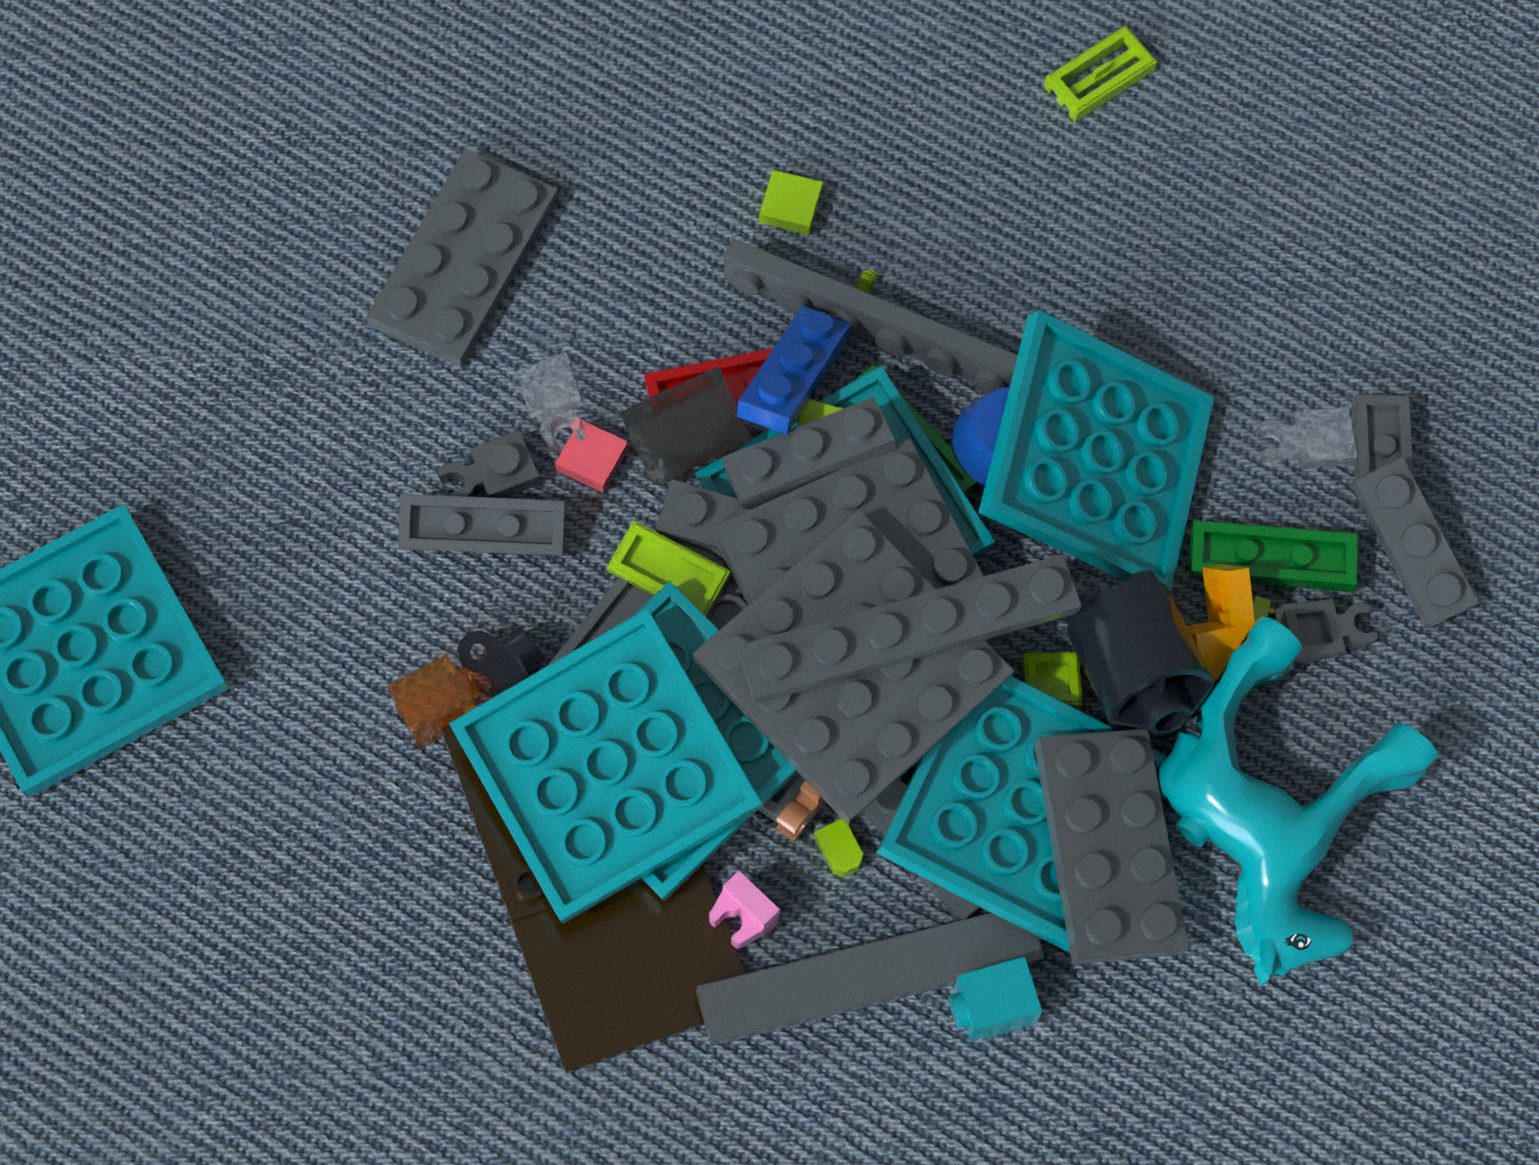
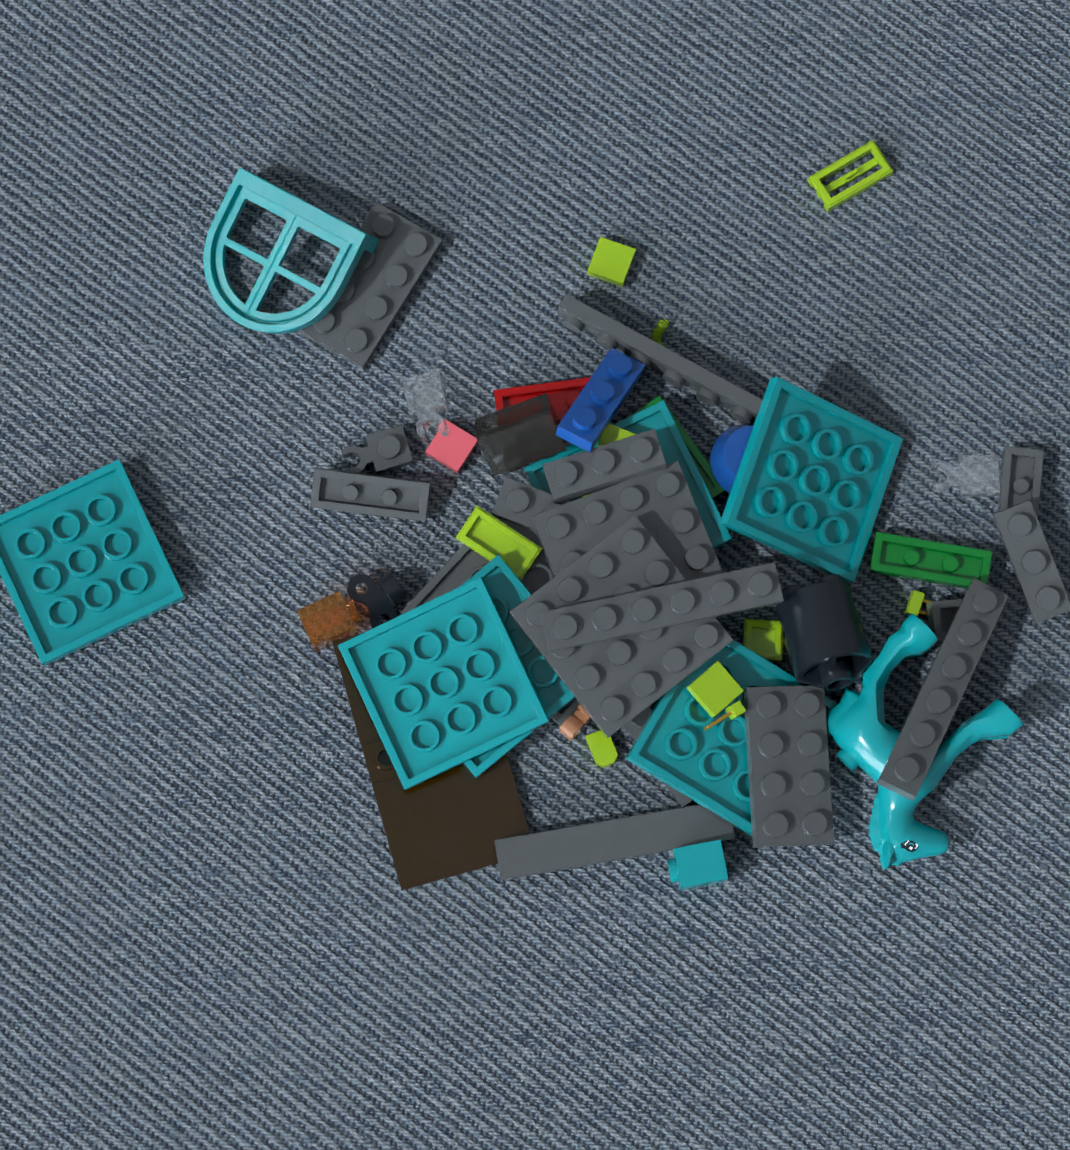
camera: 10 degrees right, 10 degrees up
bright pink tile [709,870,780,949] -> none
light orange slope [1187,564,1255,683] -> none
none -> window [203,167,379,334]
none -> lime tile [686,661,744,718]
none -> lime piece [704,700,746,730]
none -> dark grey plate [877,578,1009,801]

